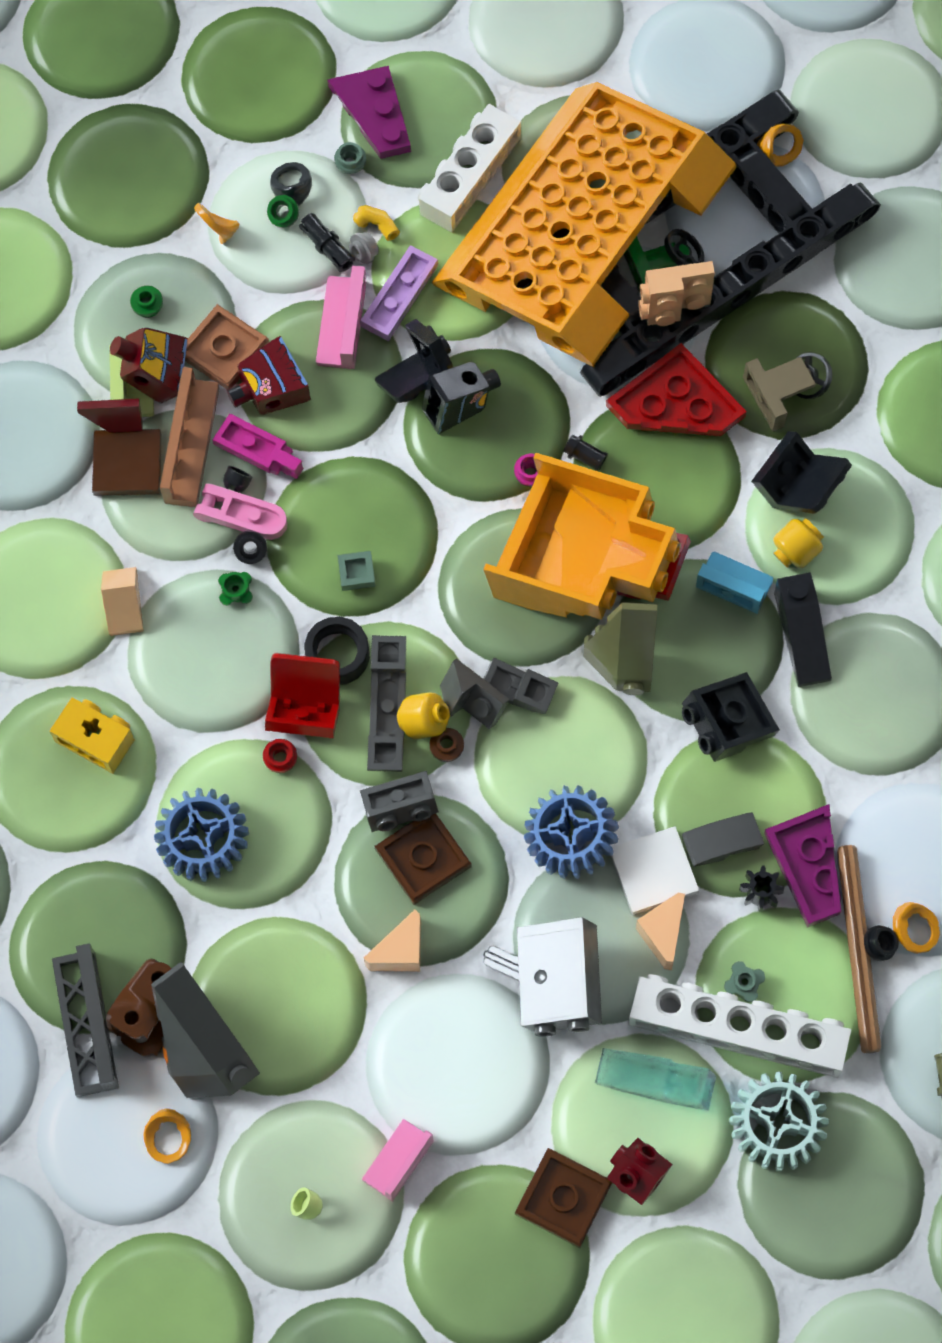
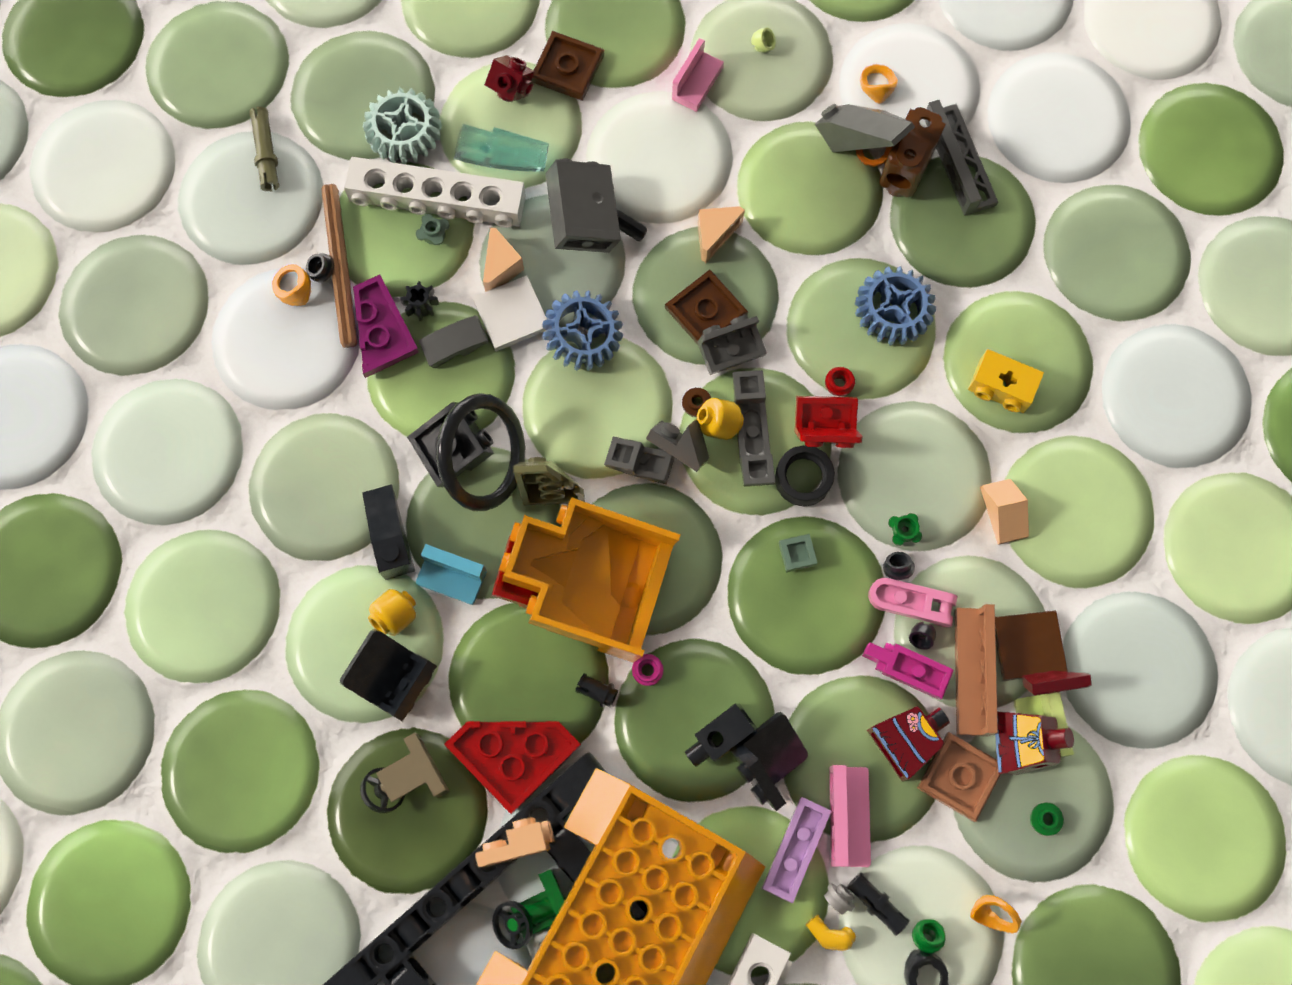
camera: 170 degrees right, 5 degrees up
none -> black wedge [436,393,526,511]

